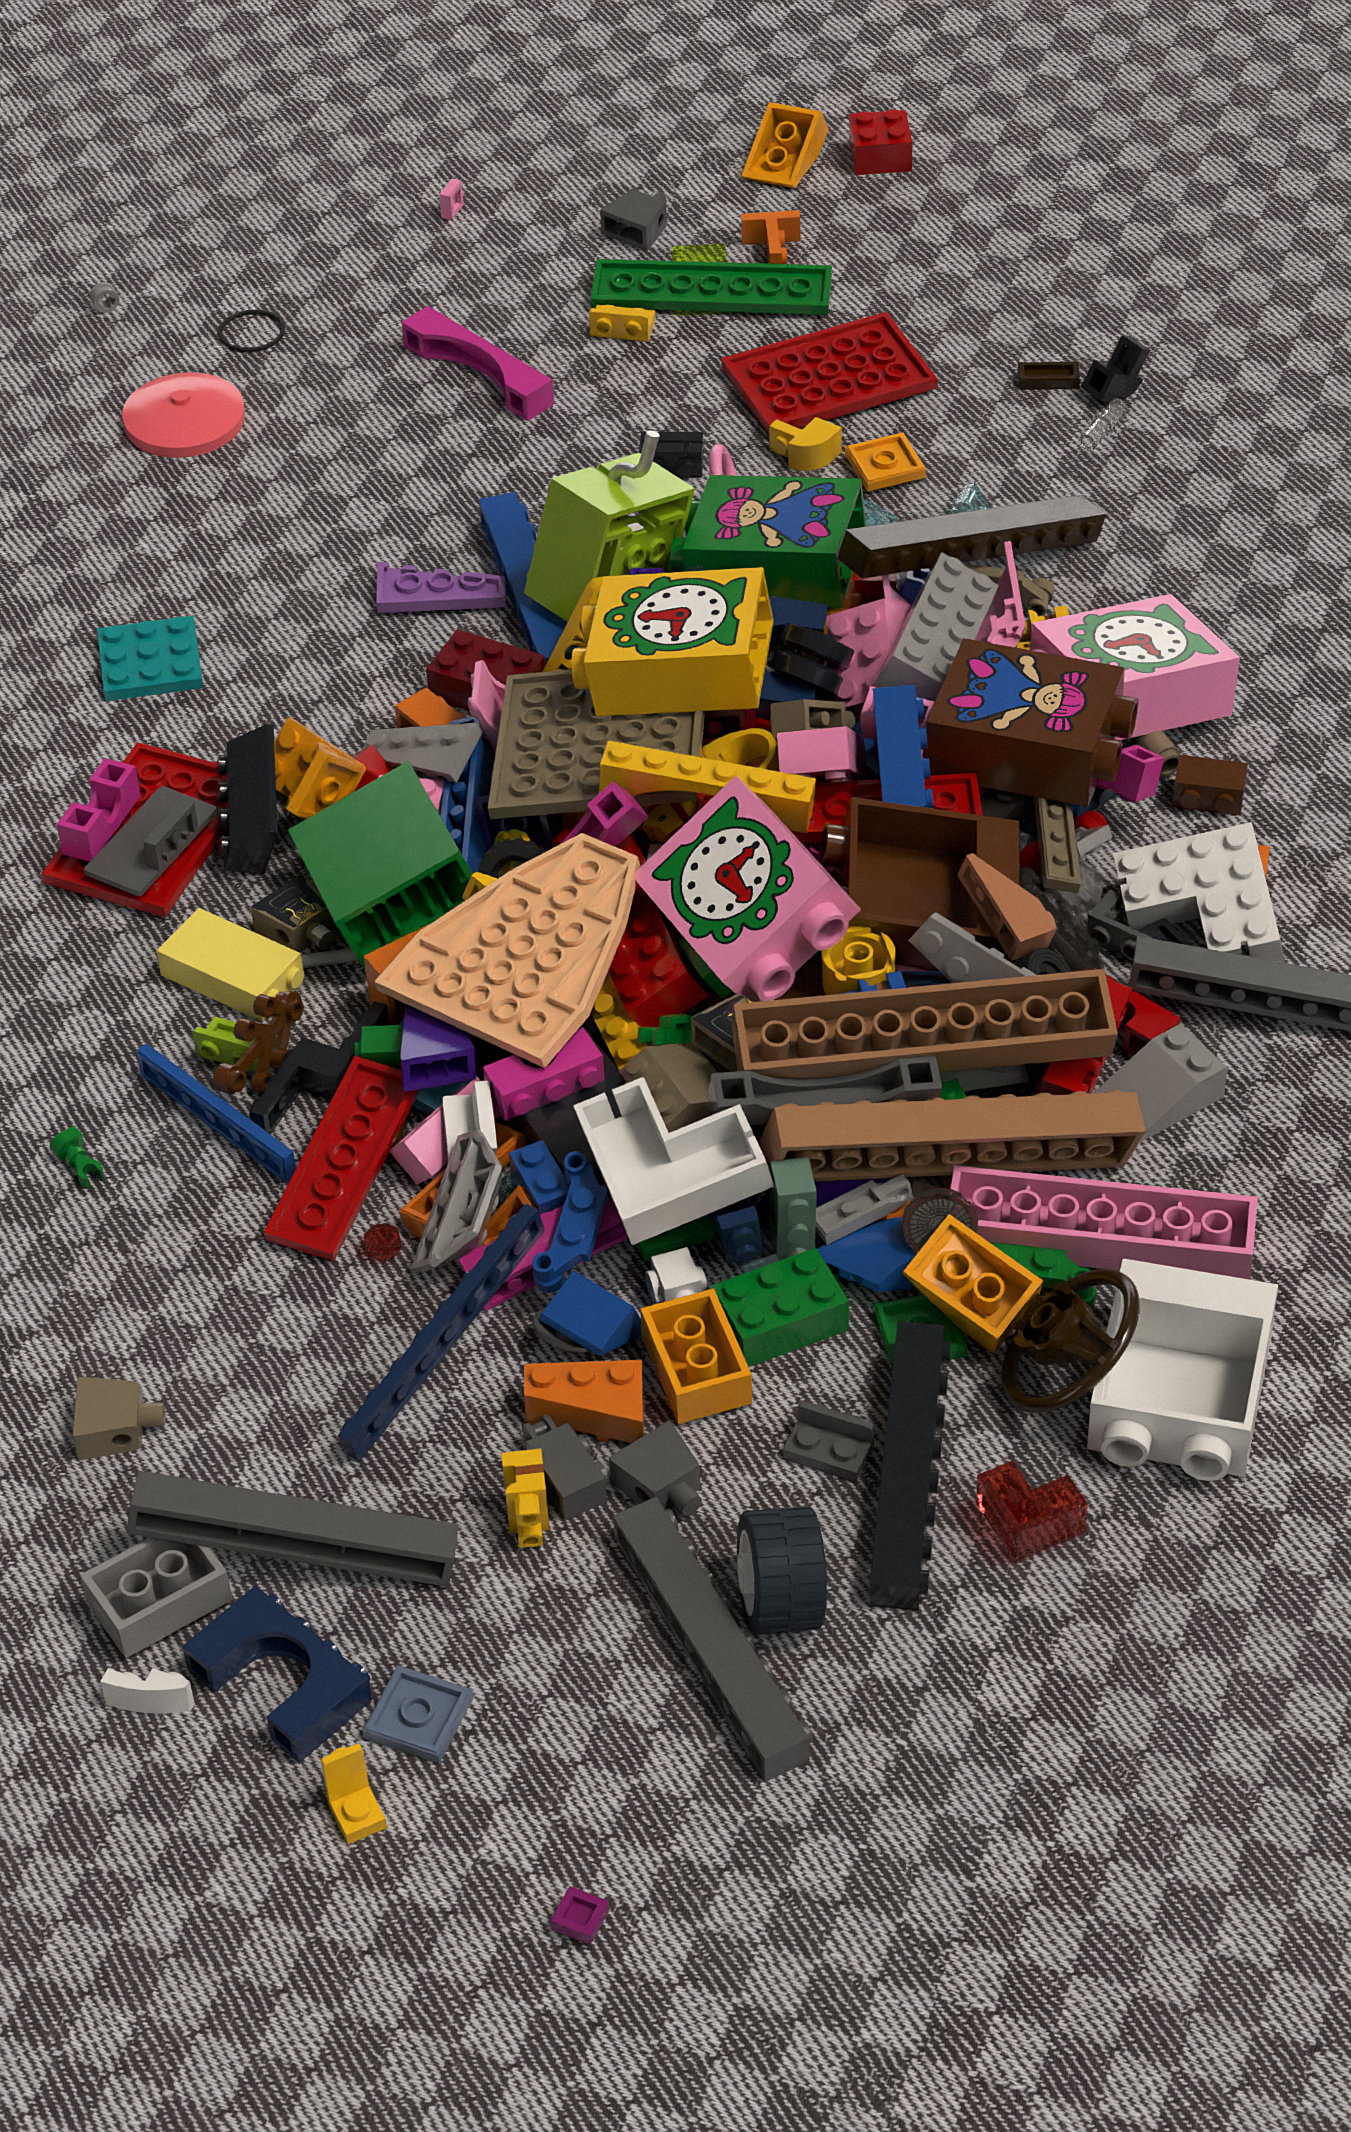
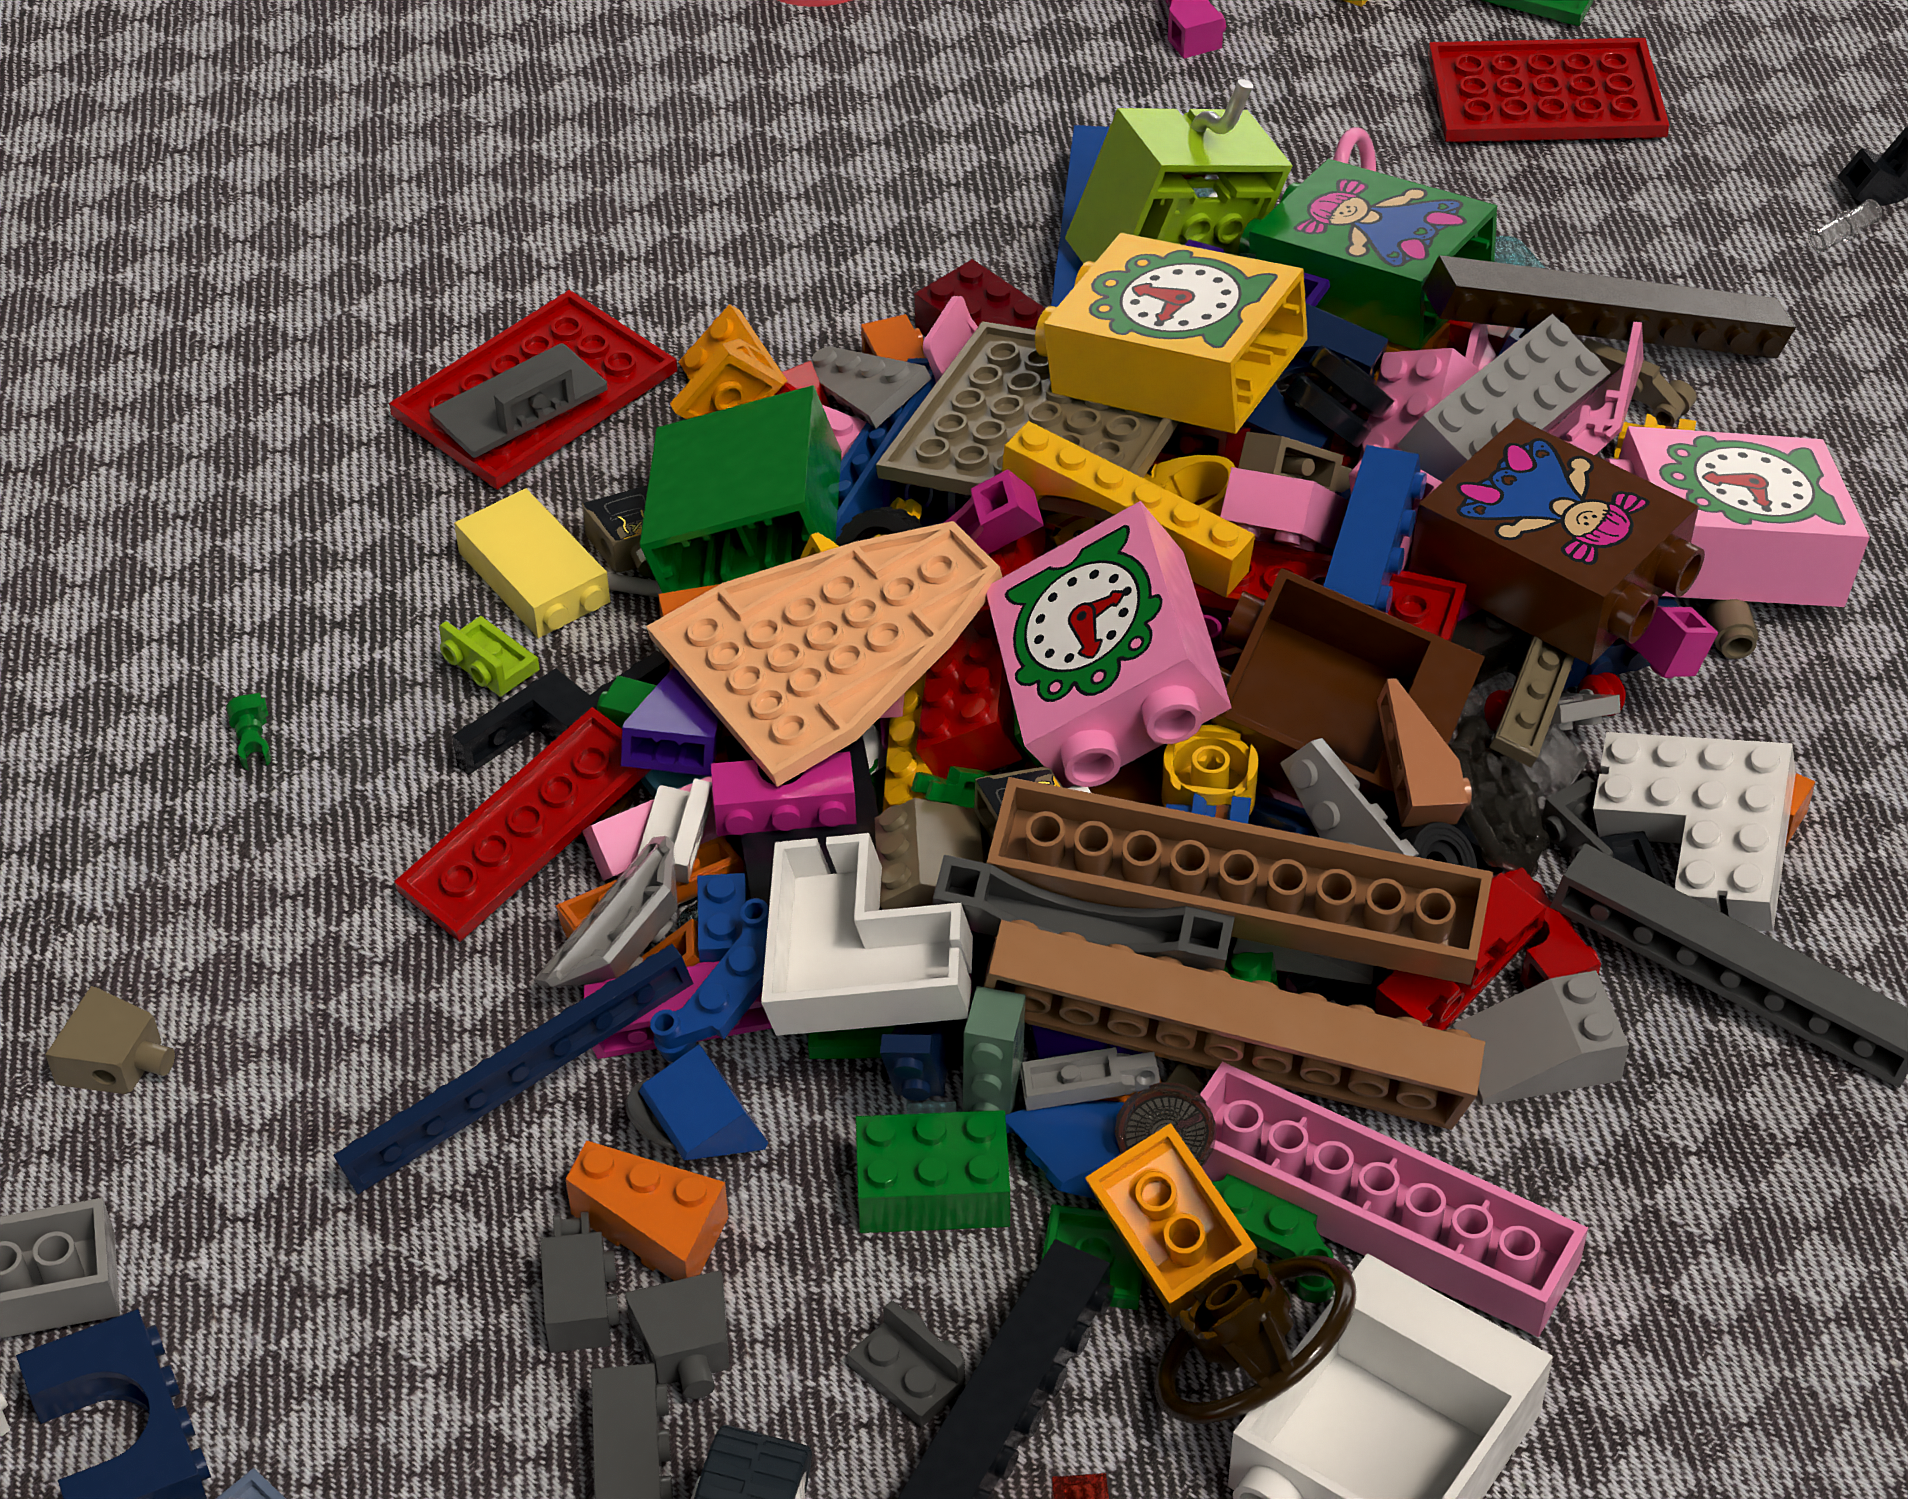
camera: 20 degrees right, 0 degrees up
dark pink arch [56,758,141,862] -> none
teal plate [97,615,204,701] -> none
dark grey brick [126,1470,459,1587] -> none
blue tile [137,1043,296,1183] -> none
reddish brown plant [213,990,304,1094] -> none
black slope [216,724,278,874] -> none
clear red tile [364,1223,402,1261] -> none
medium lavender wing [376,562,506,613] -> none
yellow hips [501,1448,550,1548] -> none
black brick [639,431,704,477] -> none
light orange brick [640,1288,752,1424] -> none
white brick [645,1247,707,1304] -> none
yellow brick [769,417,842,471] -> none
light orange plate [845,433,926,492] -> none
clear light blue tile [948,482,990,514] -> none
dark brown tile [1017,362,1080,390] -> none
reddish brown brick [1172,755,1248,816] -> none

